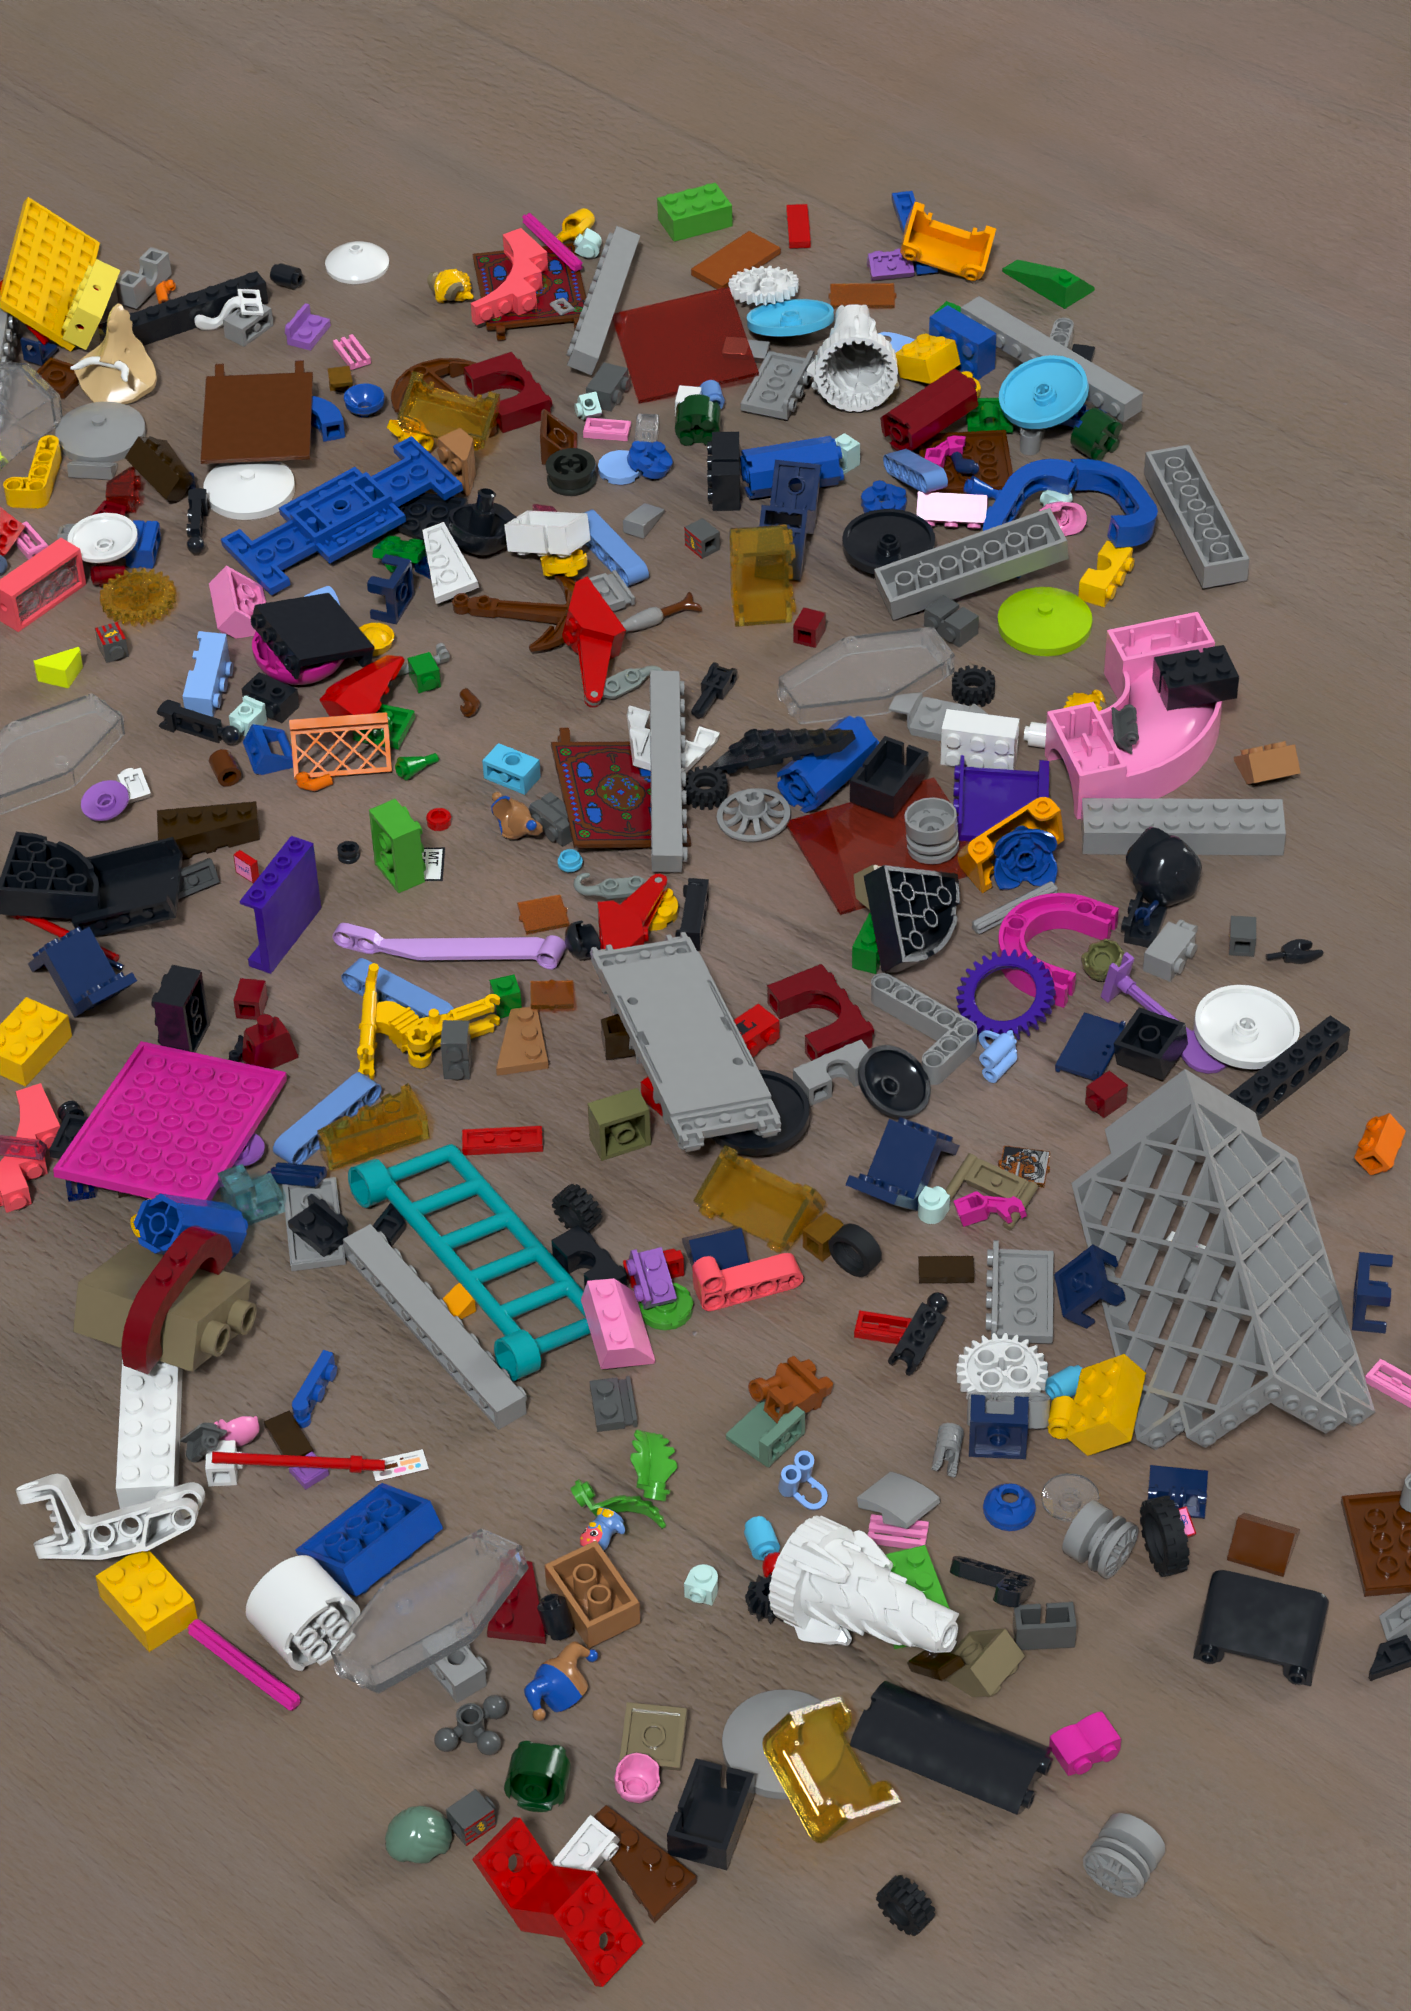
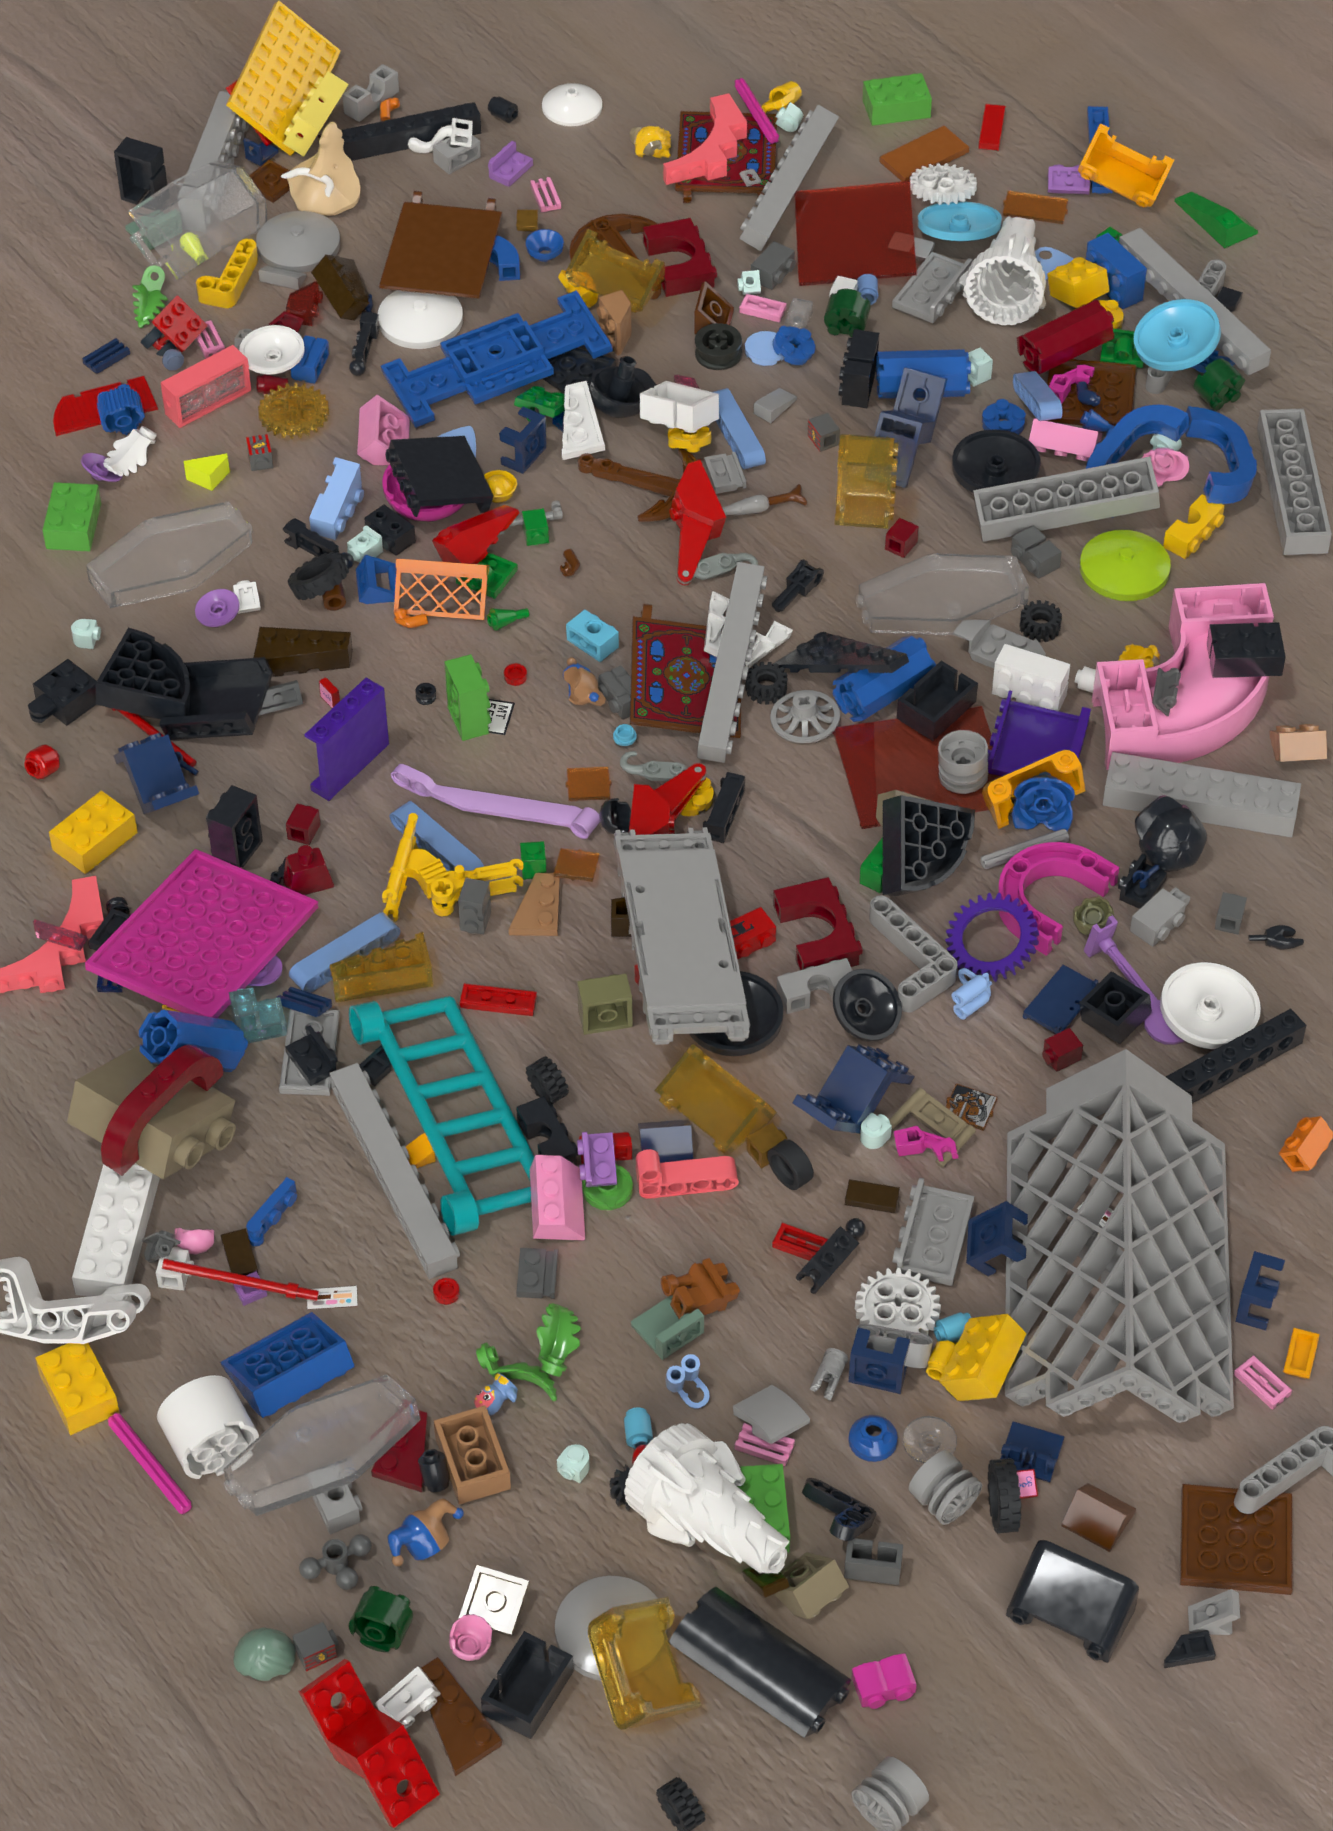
camera: 10 degrees right, 5 degrees up
none -> black tyre [287,552,349,600]
none -> red tile [433,1278,460,1305]

